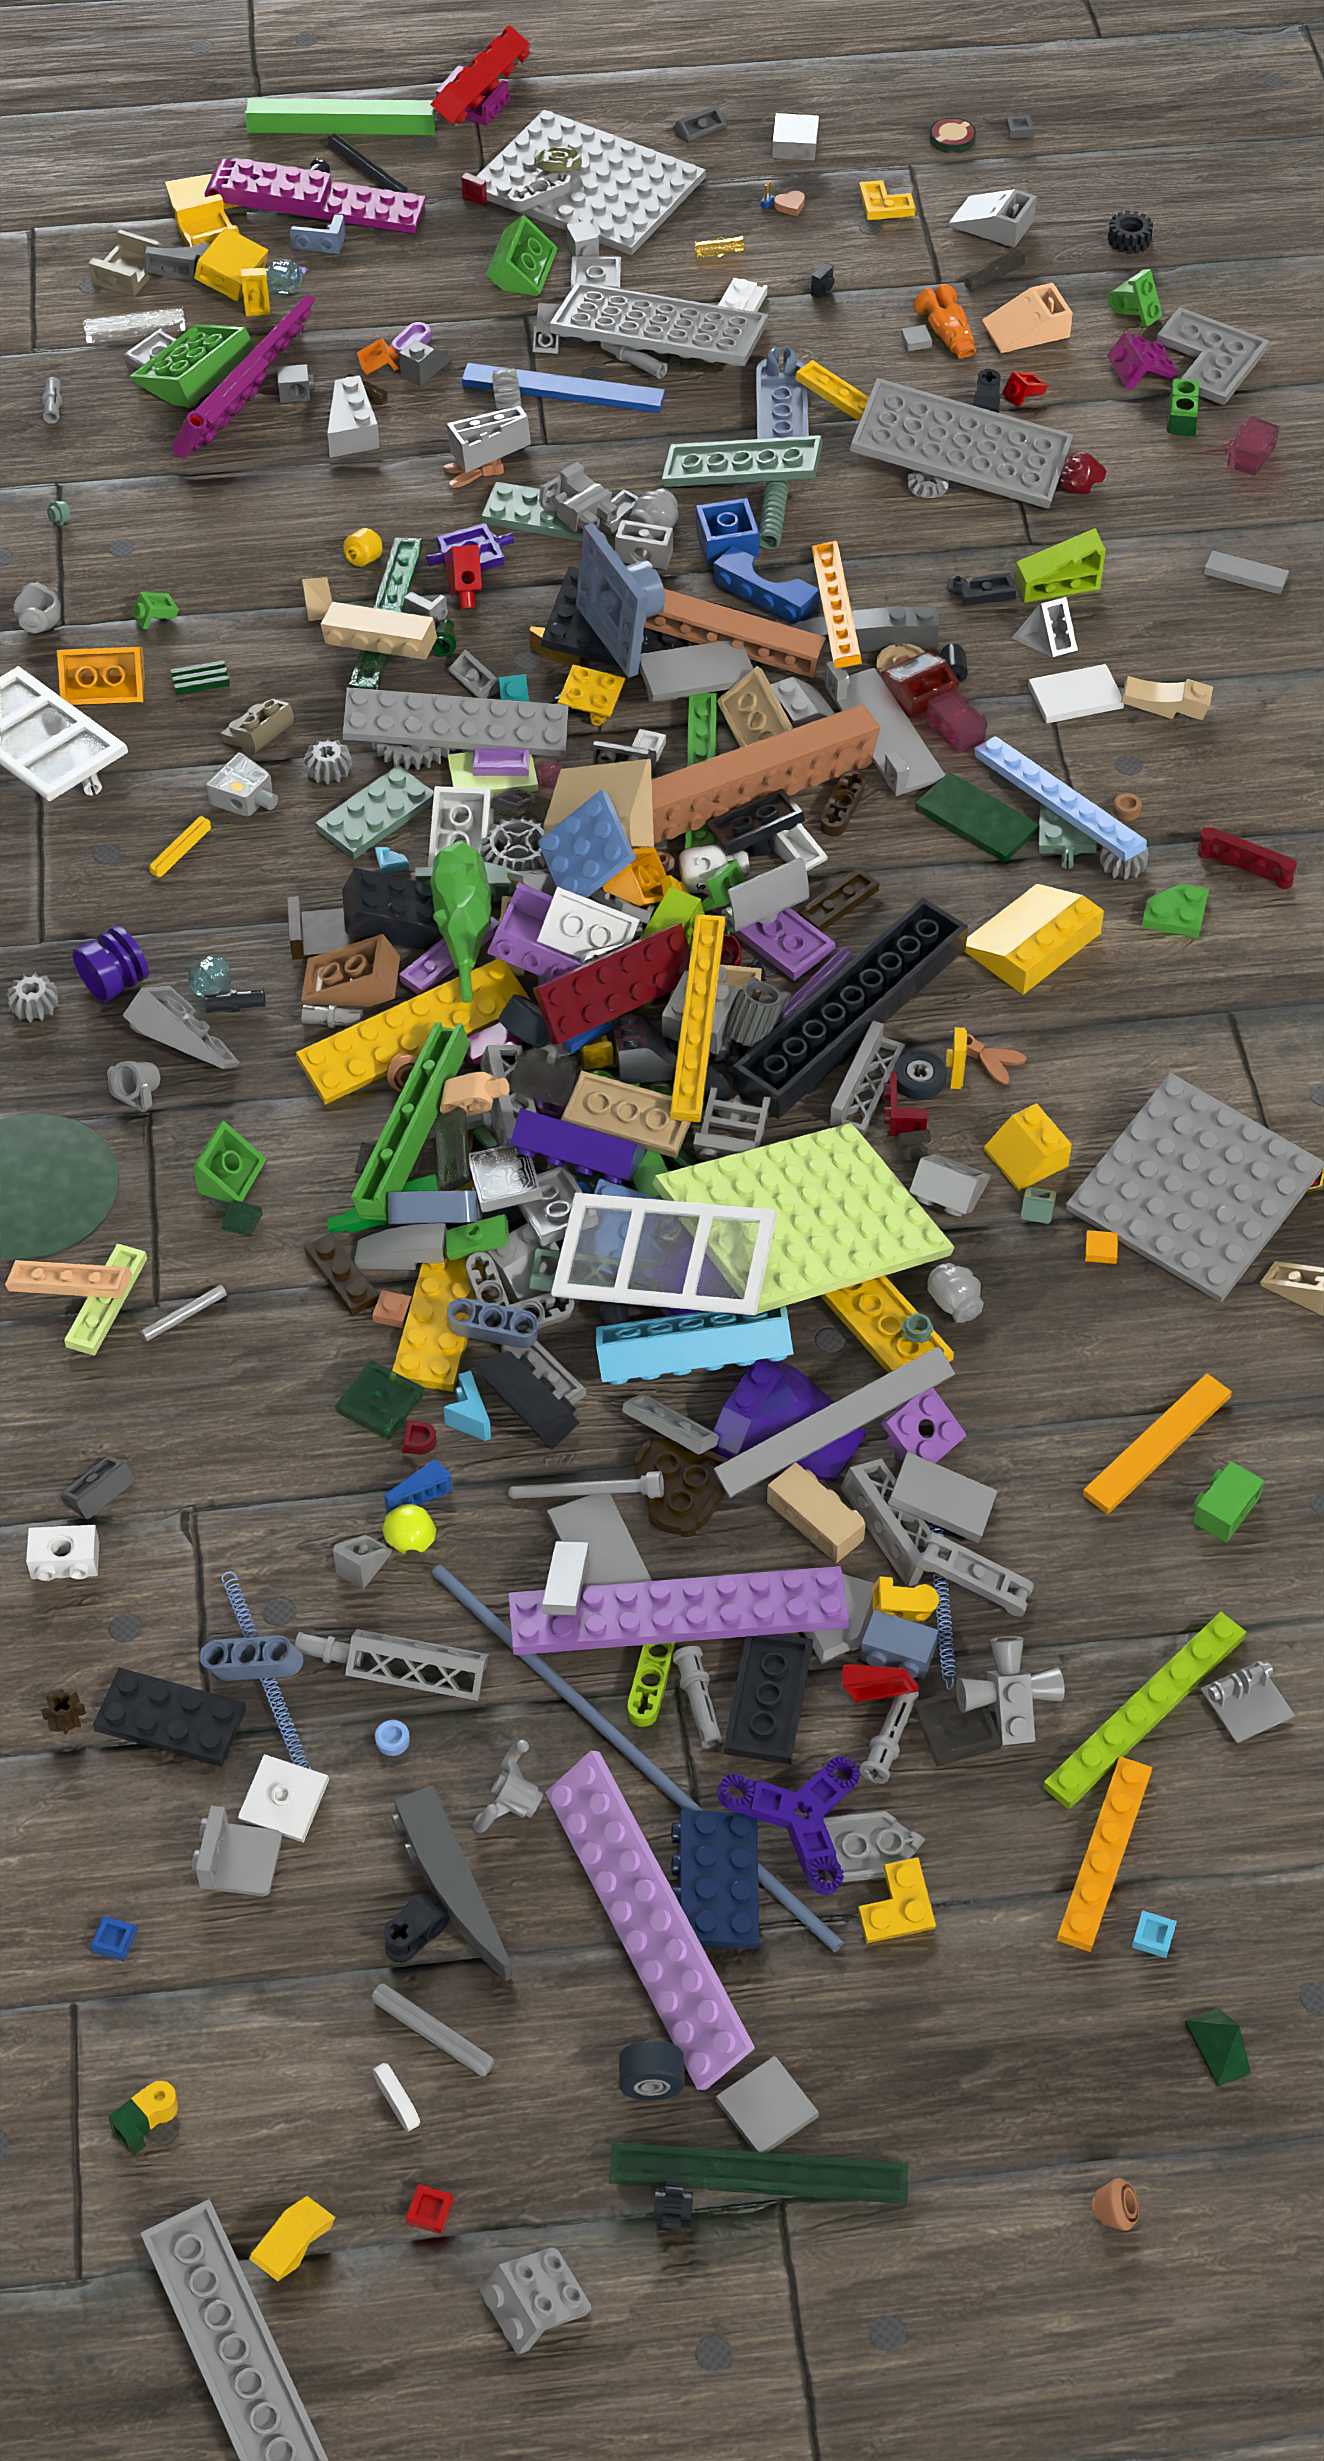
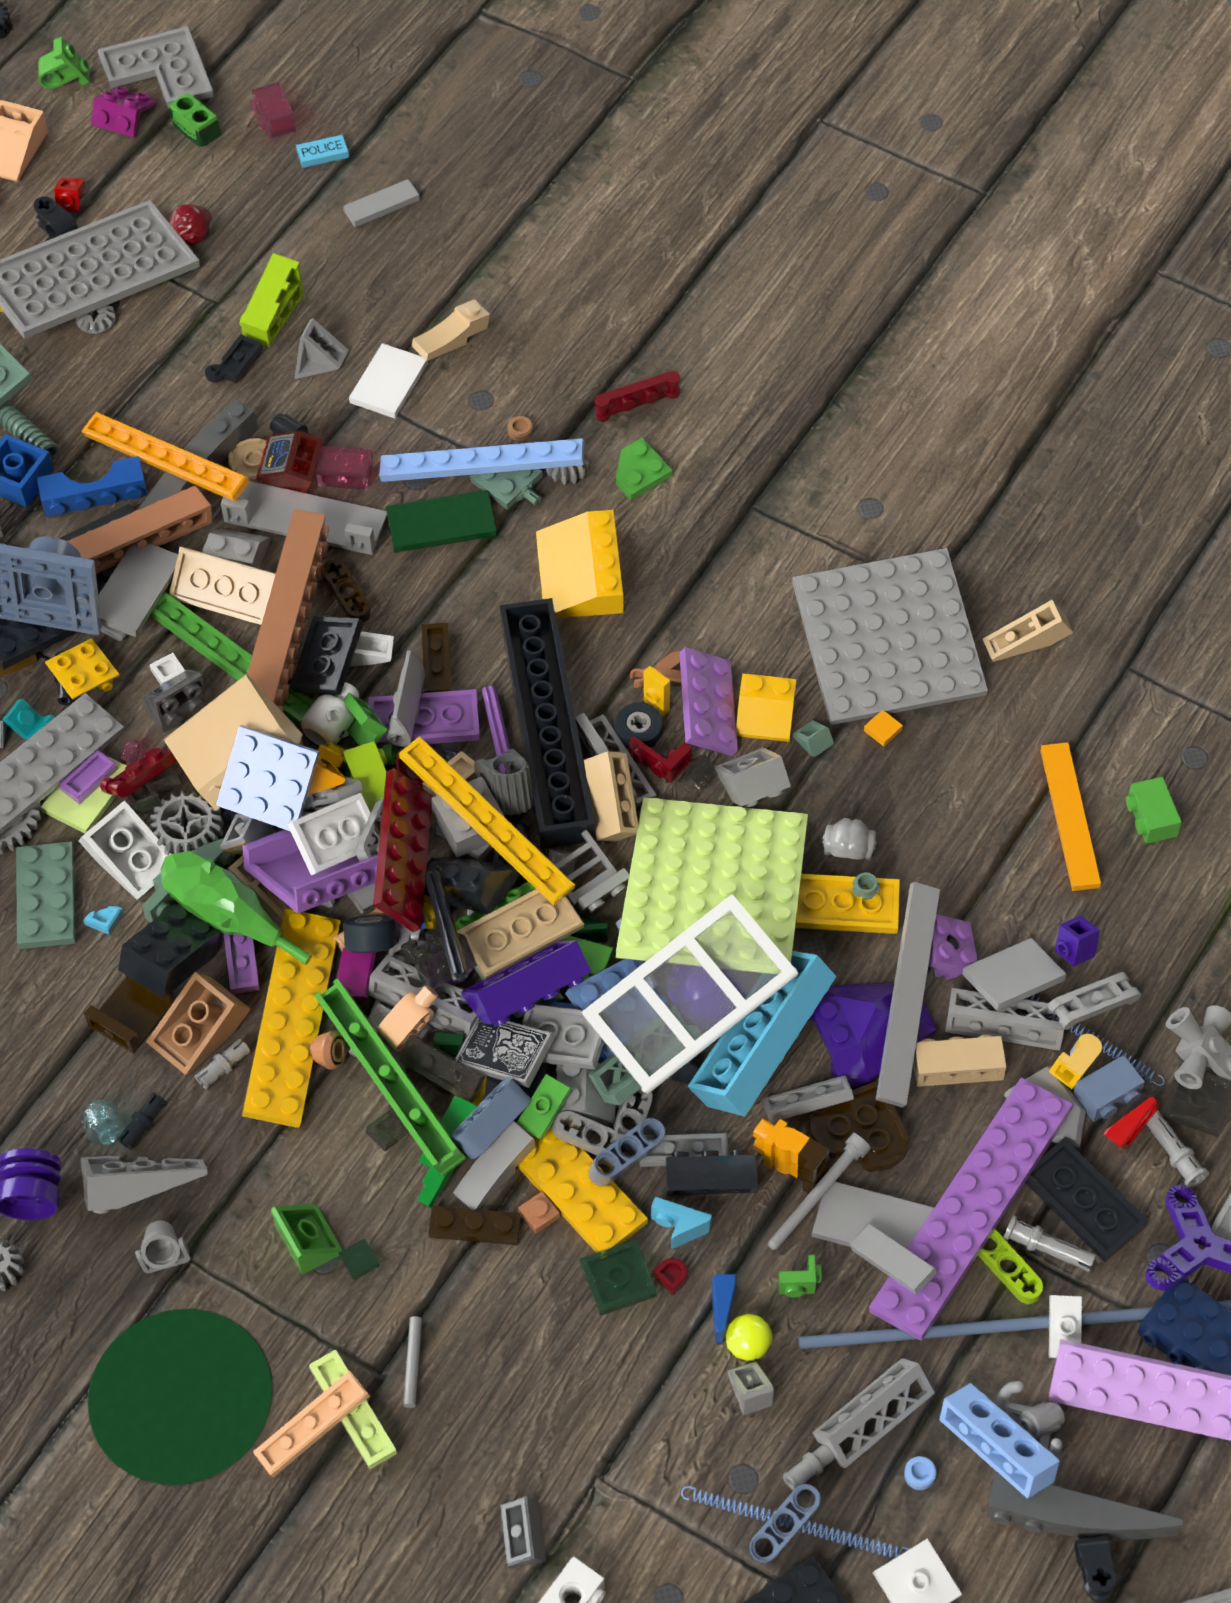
camera: 50 degrees left, 5 degrees up
none -> dark red plate [100,748,177,798]
none -> medium azure tile [296,135,349,168]
none -> black axle [425,870,468,982]
none -> tan brick [584,751,639,842]
none -> medium lavender plate [679,647,738,756]
none -> light orange hips [753,1119,830,1194]
none -> bright green bracket [778,1255,821,1297]
none -> light blue brick [939,1383,1060,1499]
none -> white plate [1049,1295,1082,1358]
none -> dark purple brick [1055,915,1100,966]

